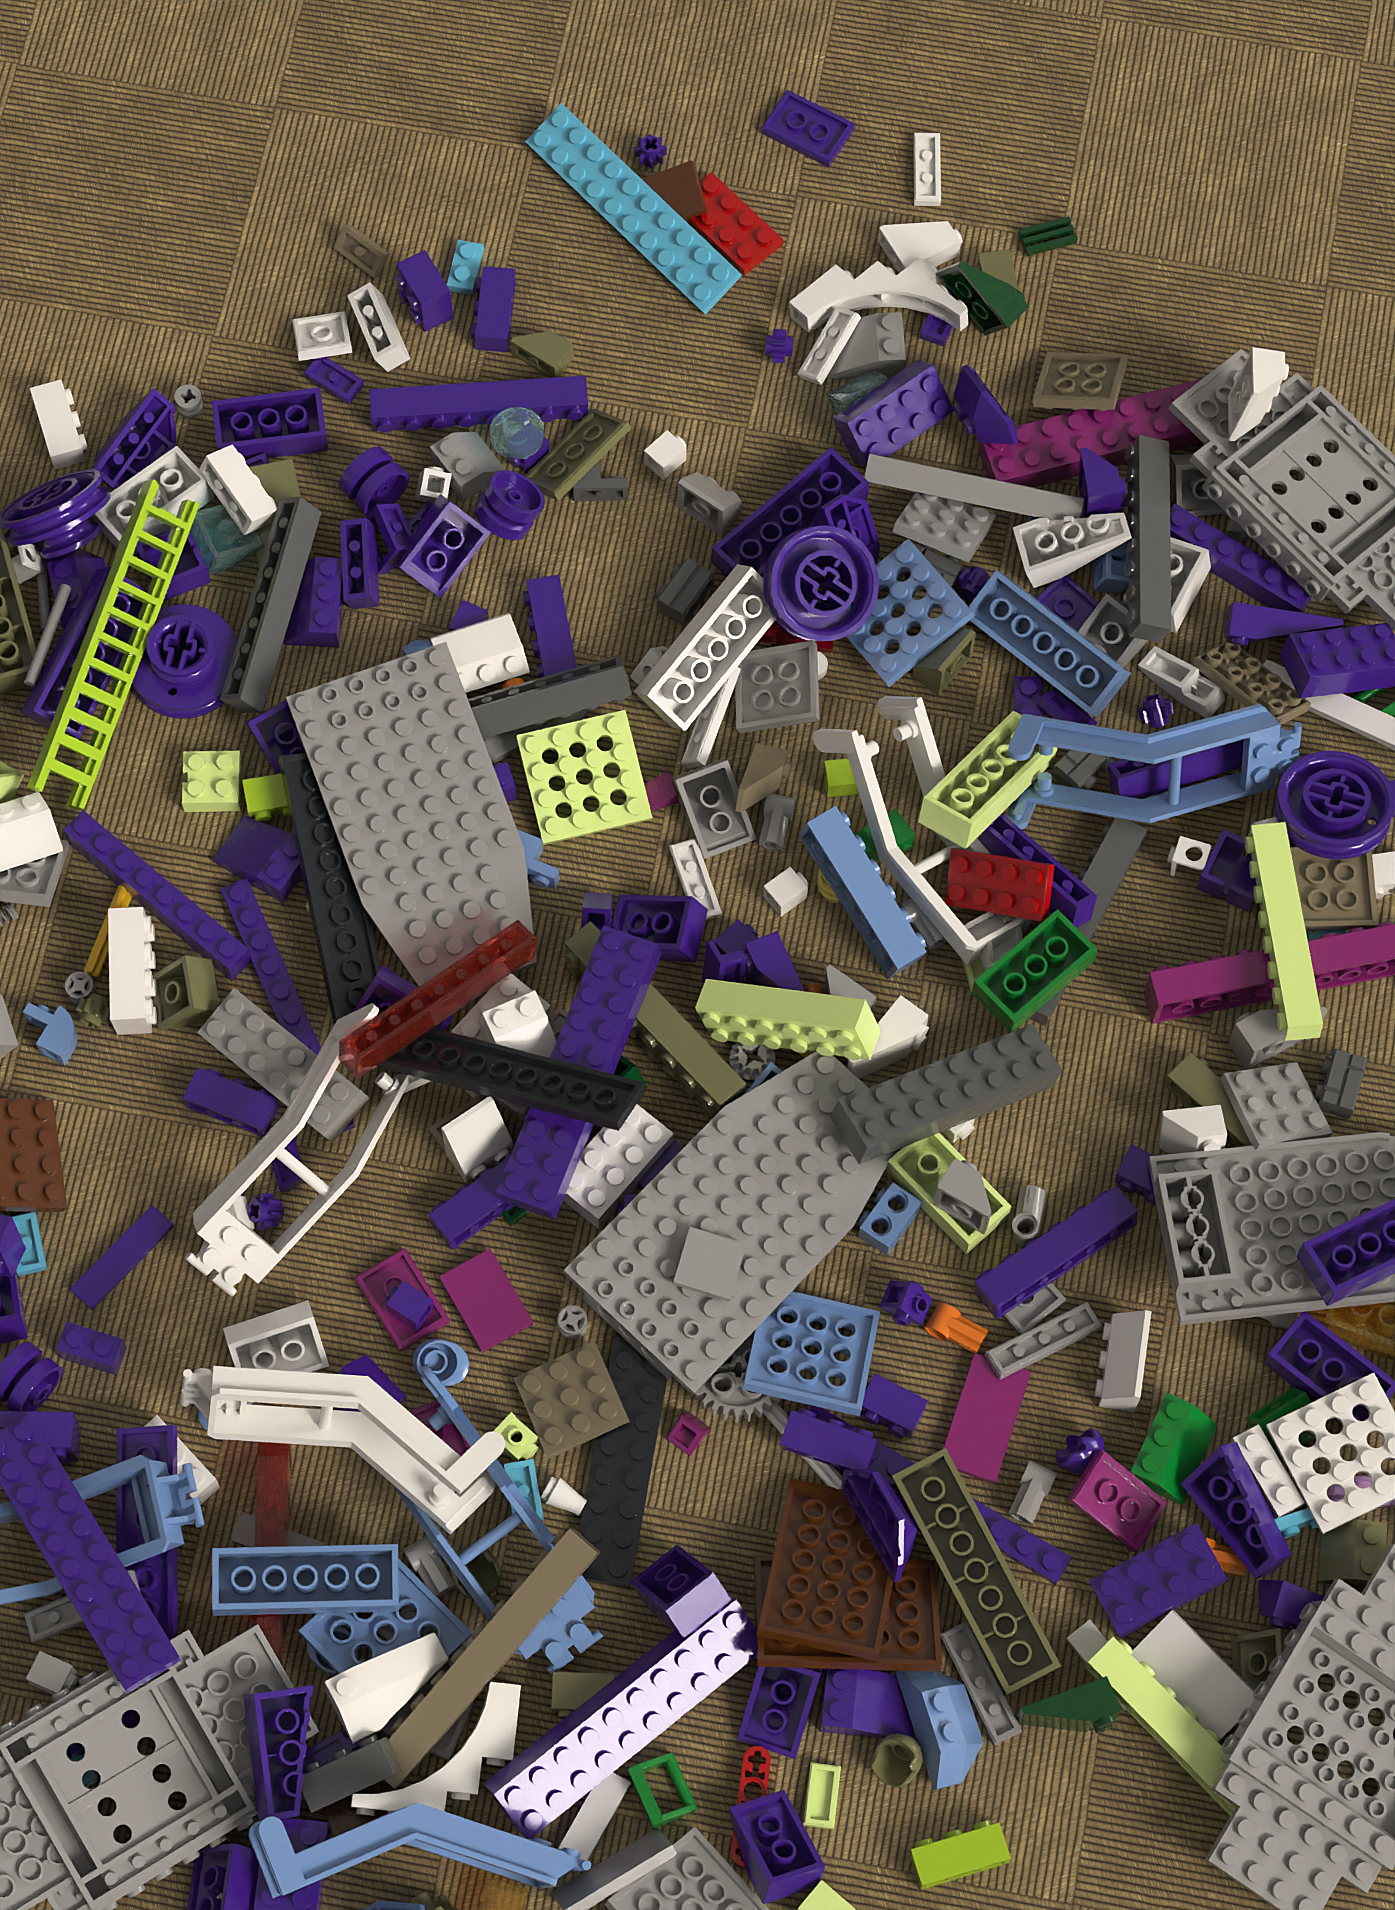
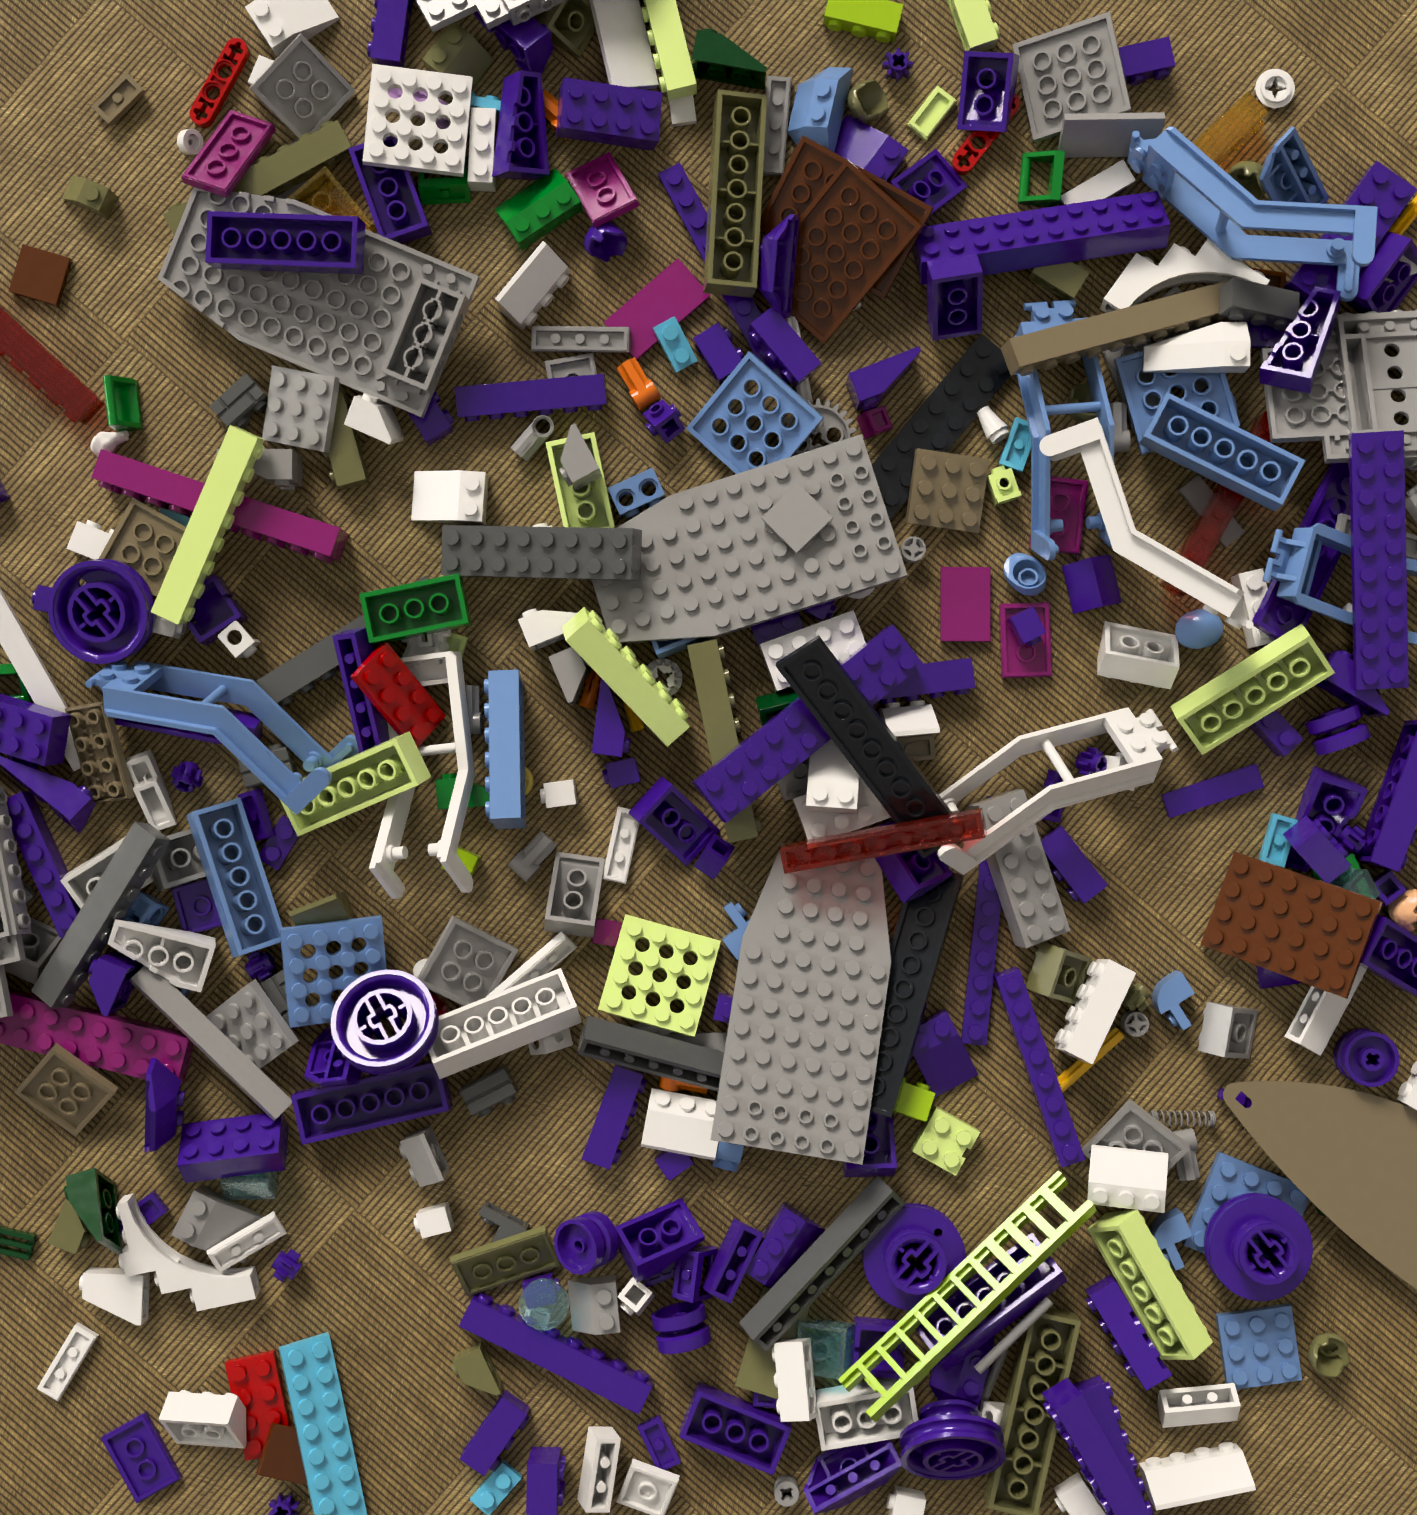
camera: 145 degrees left, 20 degrees up
dark purple panel [702,941,747,984] -> none
dark tan slope [735,743,791,813] -> none
light grey piece [1008,1460,1057,1525] -> none
none -> white slope [158,1390,247,1449]
none -> white slope [411,470,489,526]
none -> medium azure plate [652,316,698,373]
none -> dark purple slope [845,346,921,412]
none -> dark purple gear [882,48,914,83]
none -> yellowish green brick [1170,623,1335,755]

